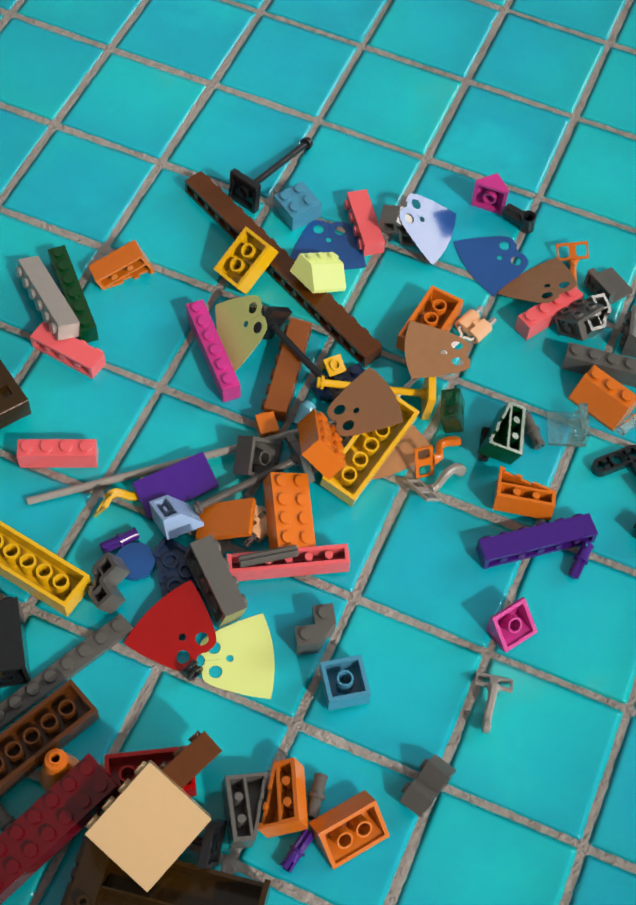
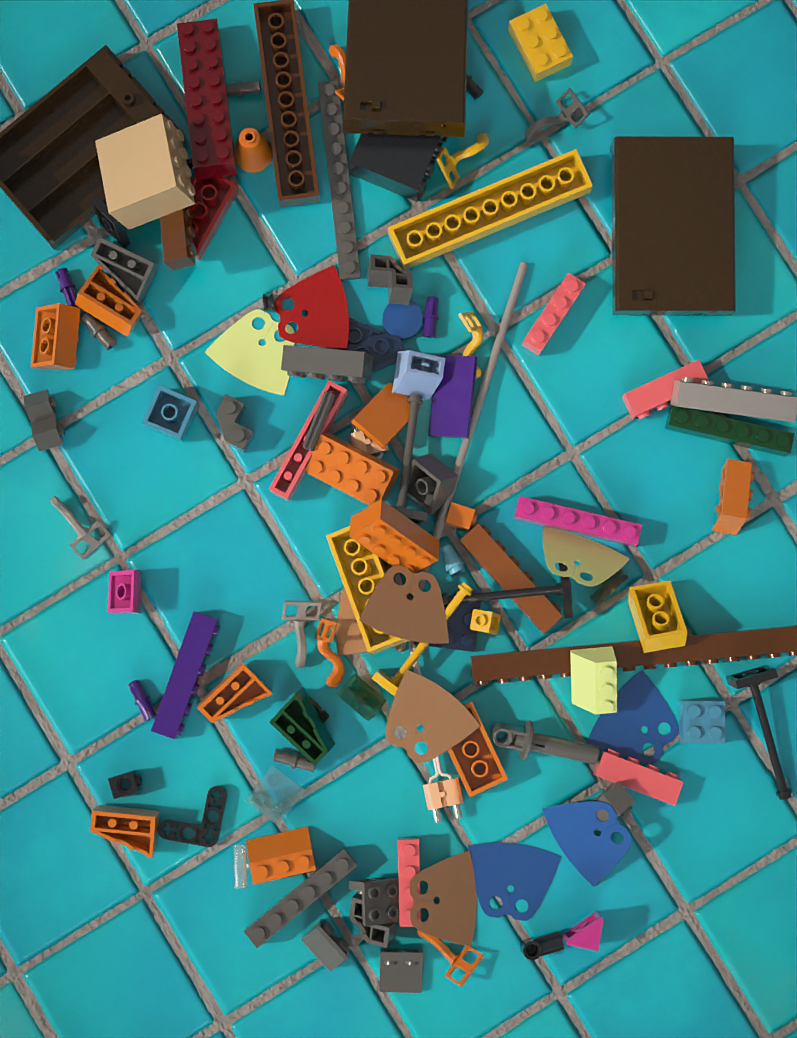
camera: 125 degrees right, 25 degrees up
none -> dark grey piece [490,720,599,765]

